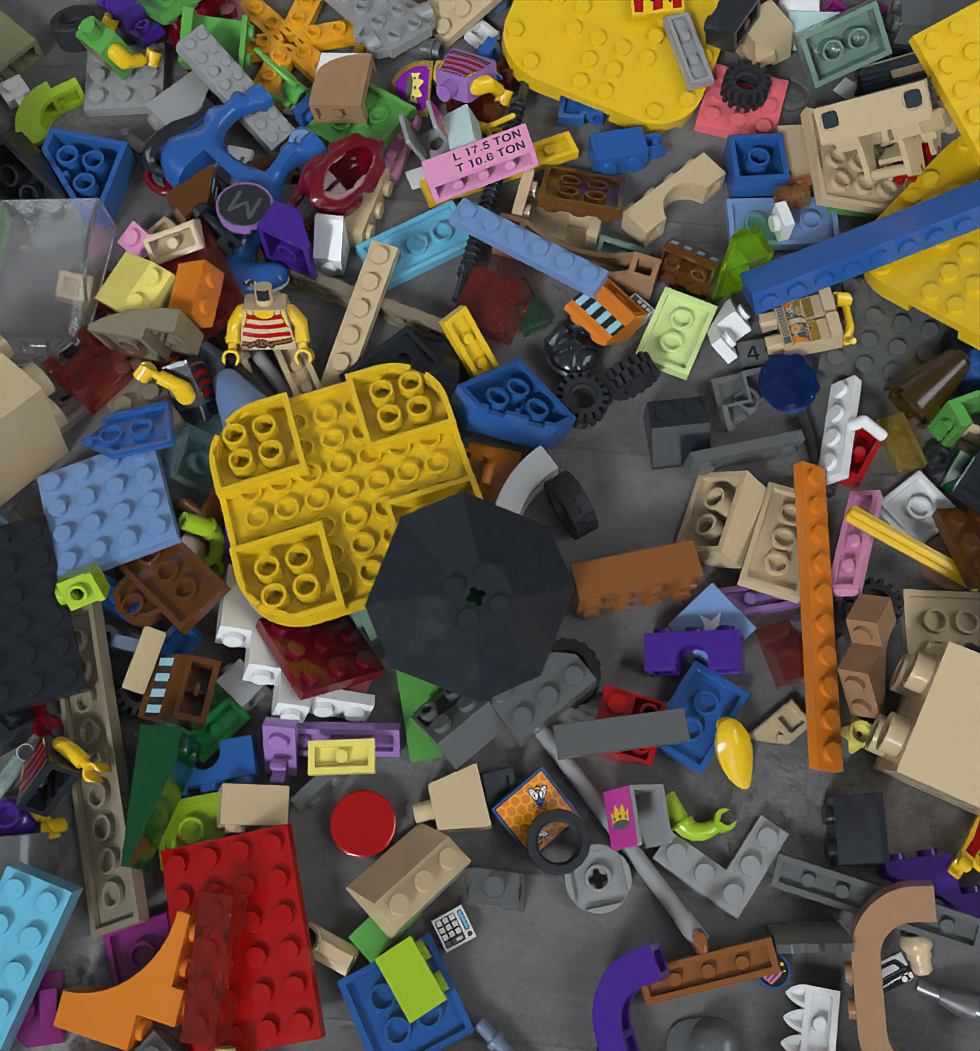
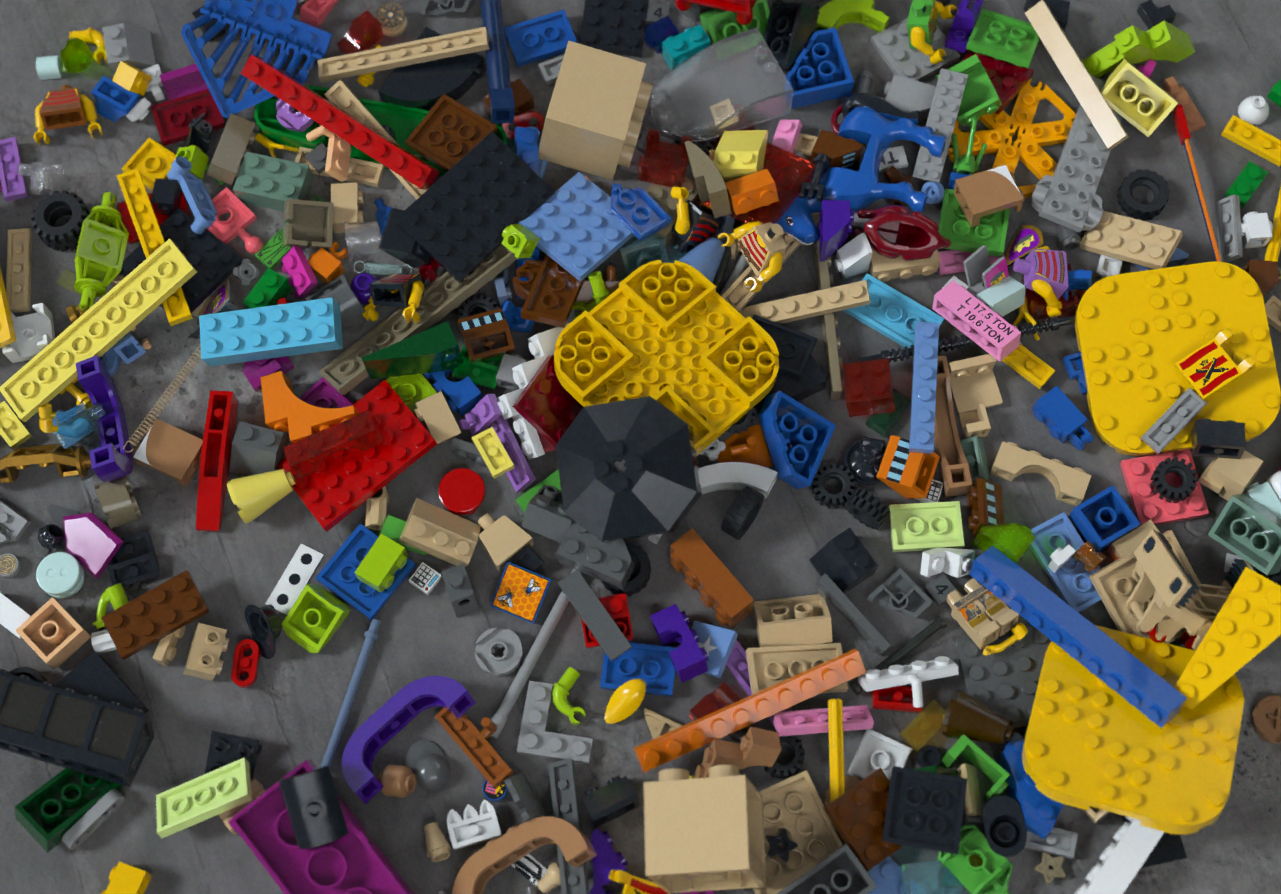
camera: 65 degrees right, 0 degrees up
tan slope [122,626,166,694] -> none
tan slope [142,219,205,265] -> none
black tile [216,182,273,234] -> none
yellow plate [439,305,499,379] -> none
black tyre [526,808,591,876] -> none
reddish brown plate [537,164,626,222] -> none
piece [603,784,673,851] -> none
clear blue piece [758,353,820,413] -> none

